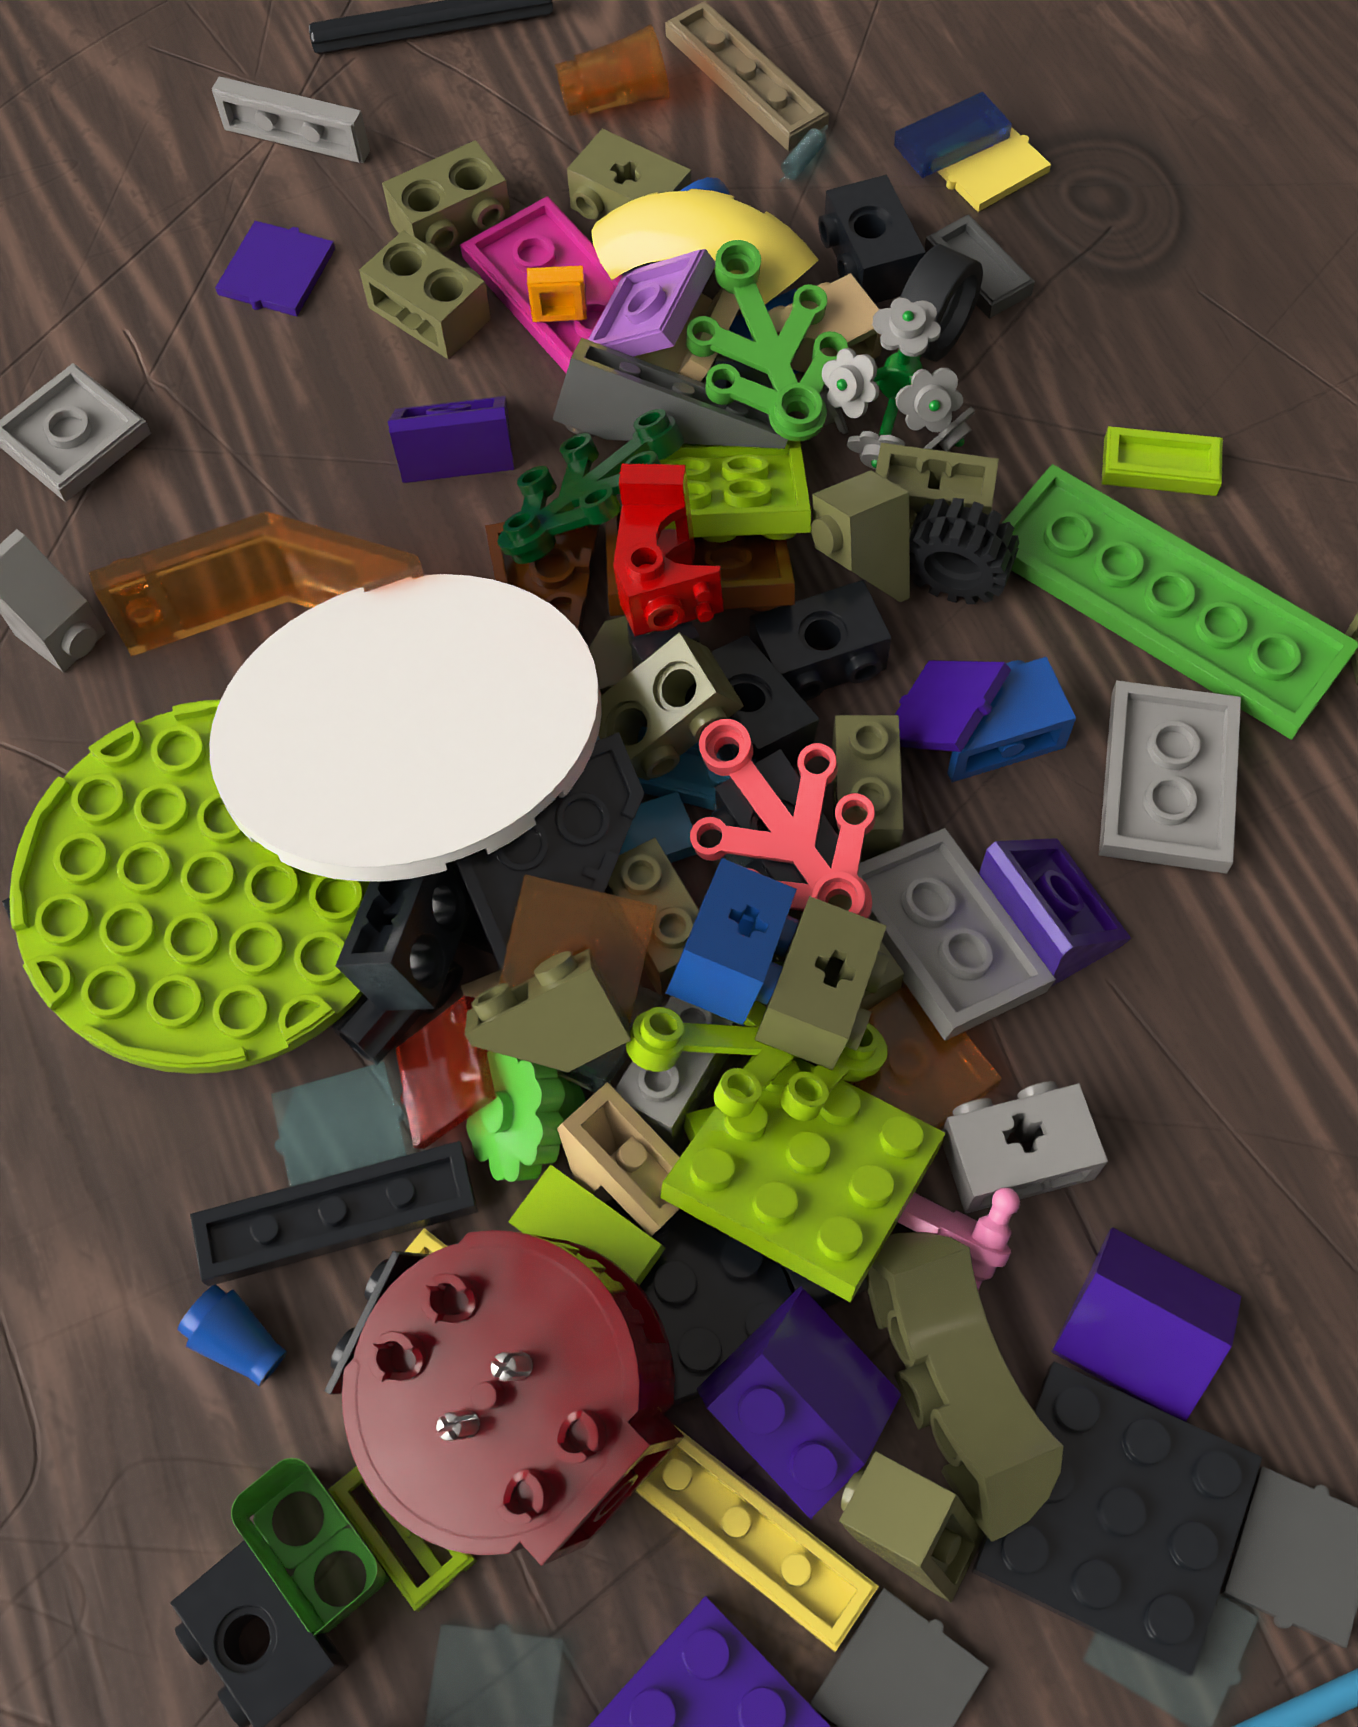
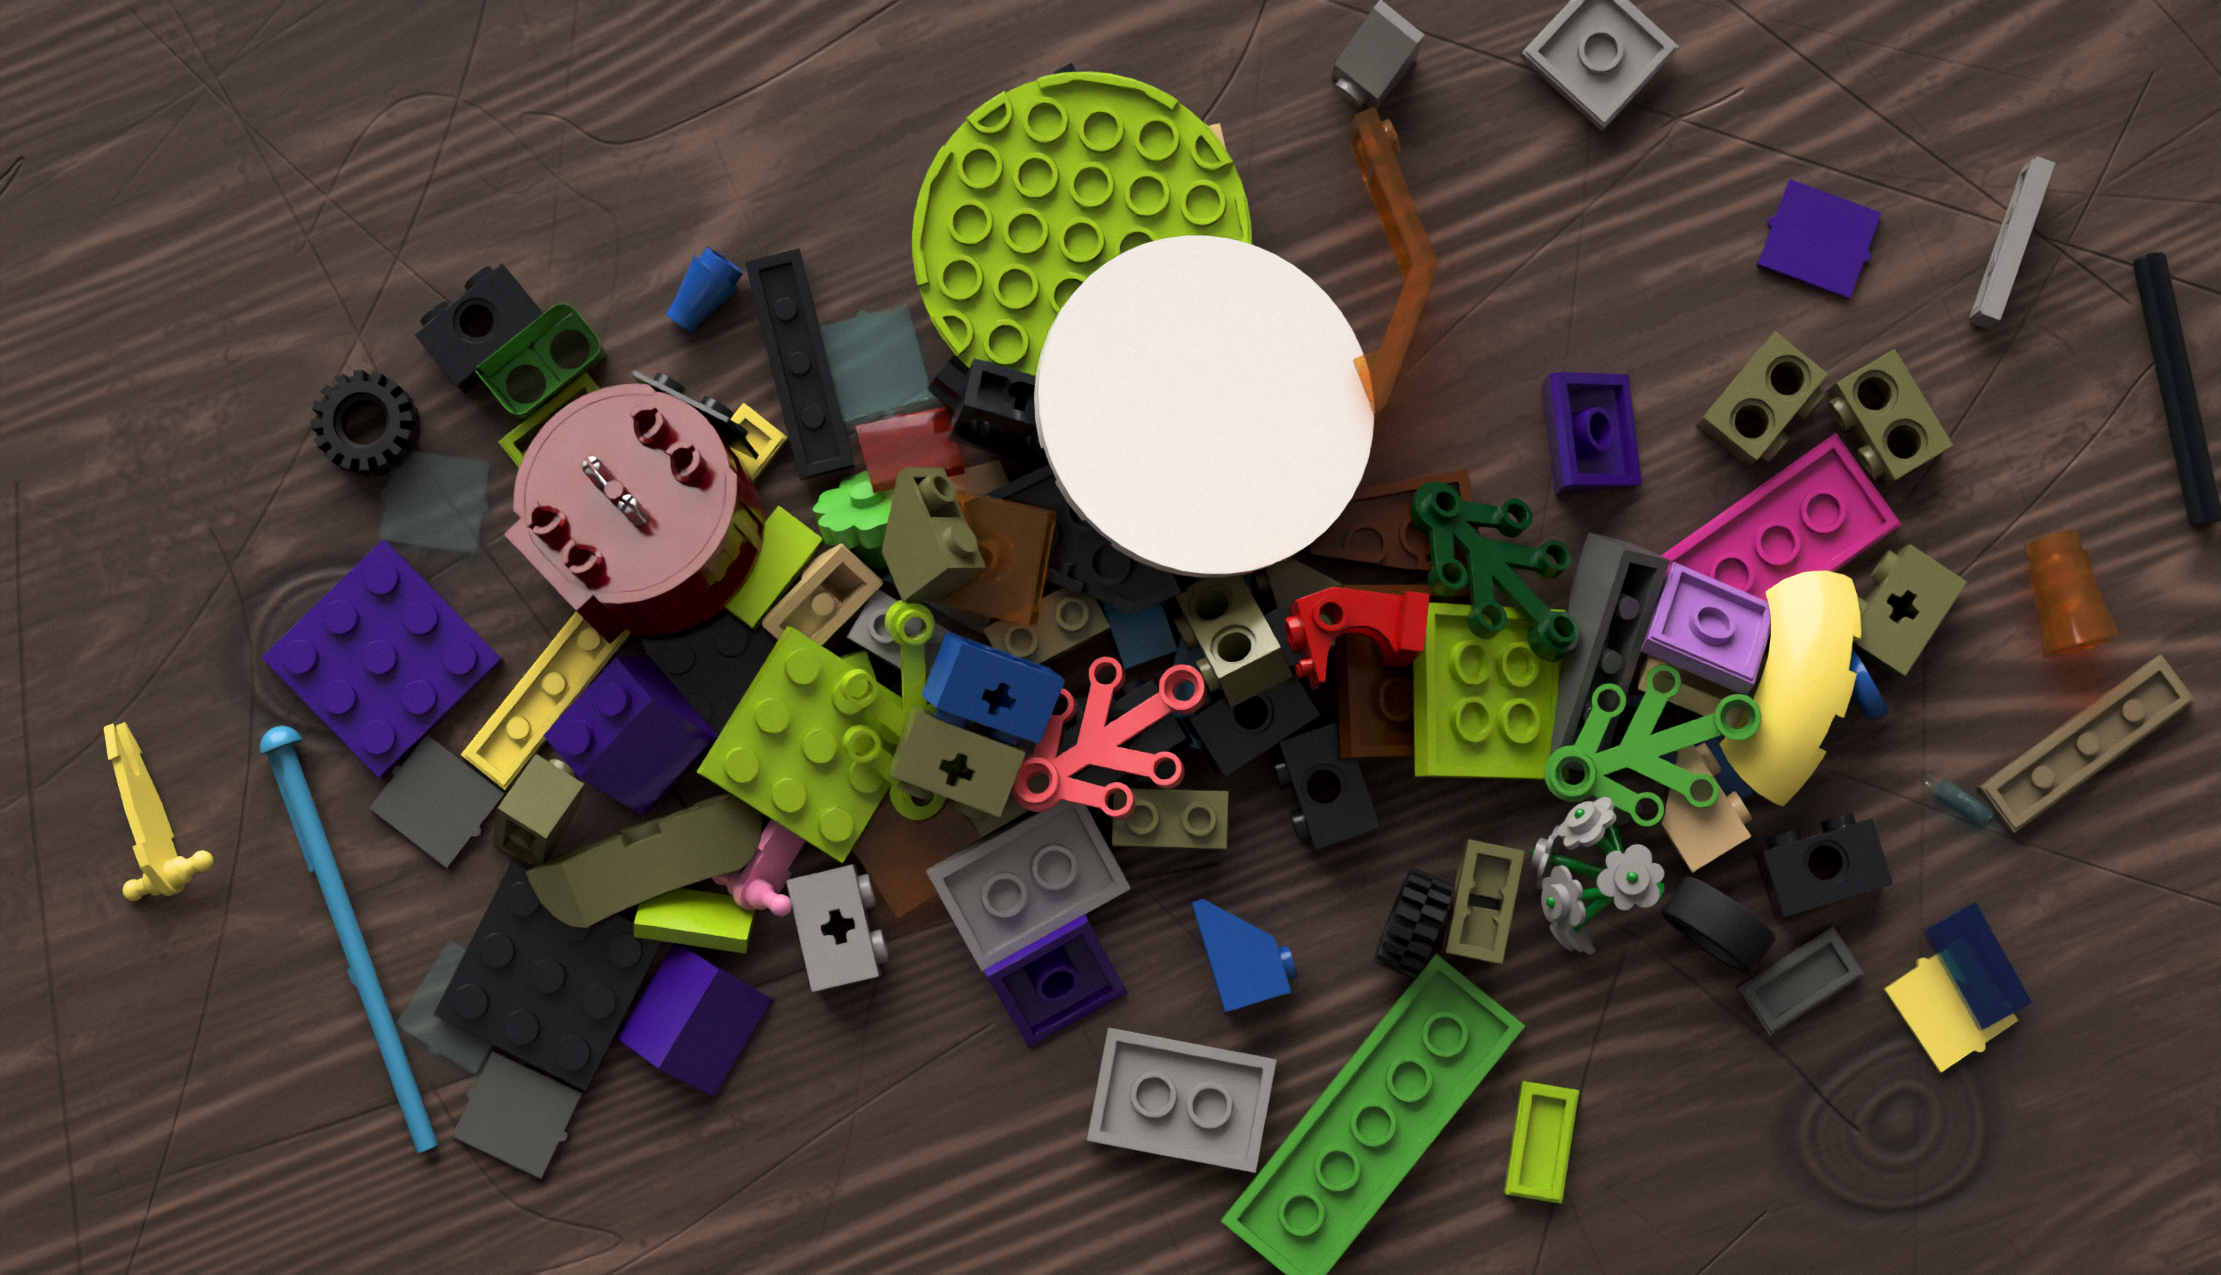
camera: 90 degrees right, 20 degrees up
light orange tile [527,265,587,322] -> none
olive slope [811,470,910,602] -> none
dark purple piece [895,660,1011,752] -> none
none -> lime tile [634,888,756,954]

